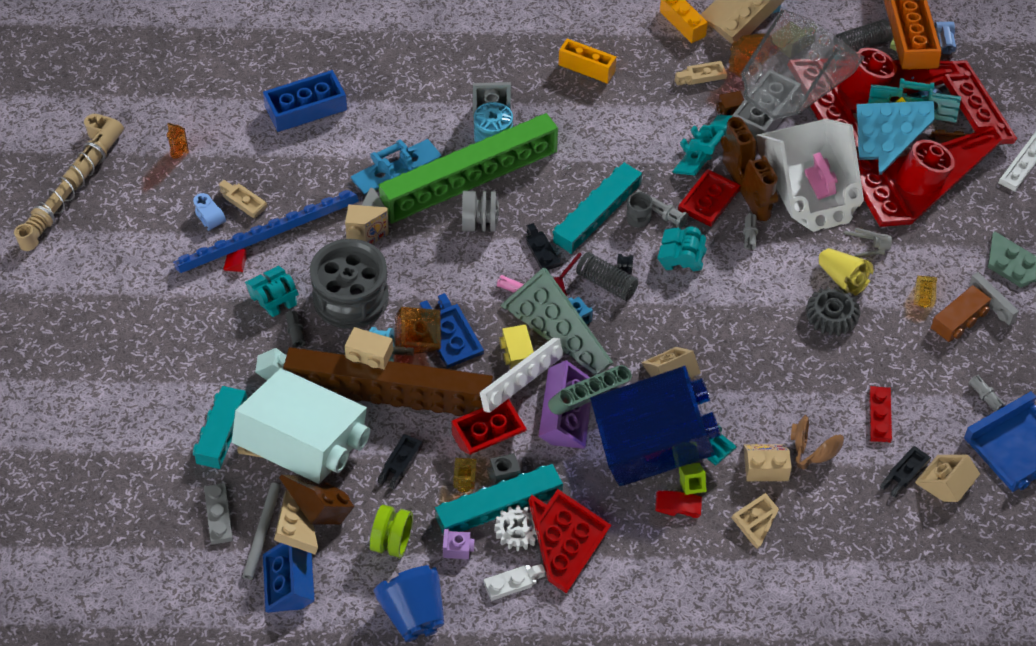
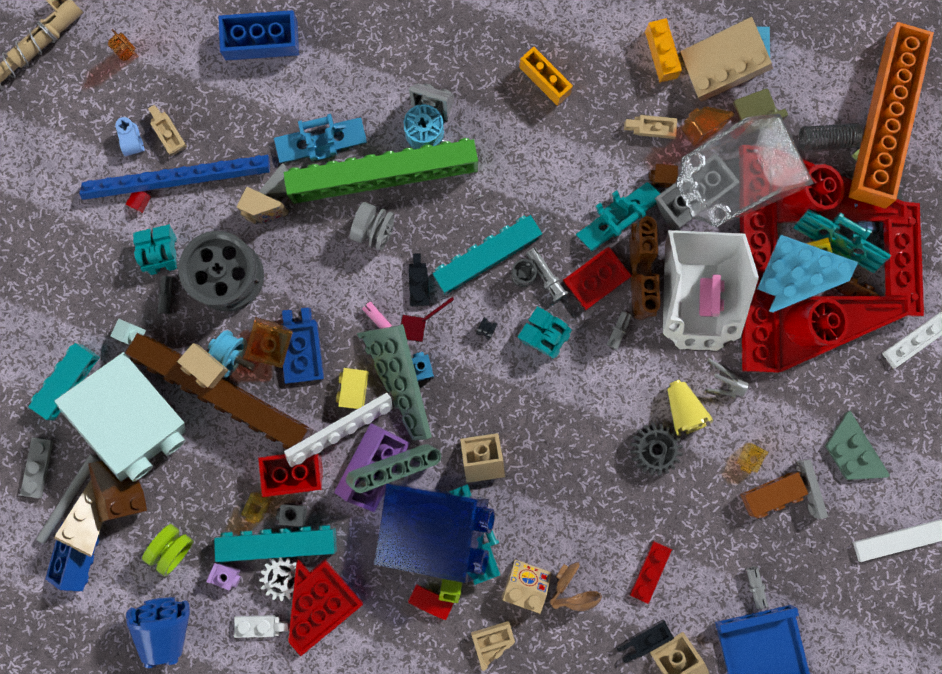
camera: 20 degrees right, 30 degrees up
black hinge [378,434,423,490] -> none
dark grey piece [576,252,639,301] -> none
light blue piece [934,21,956,54] -> none

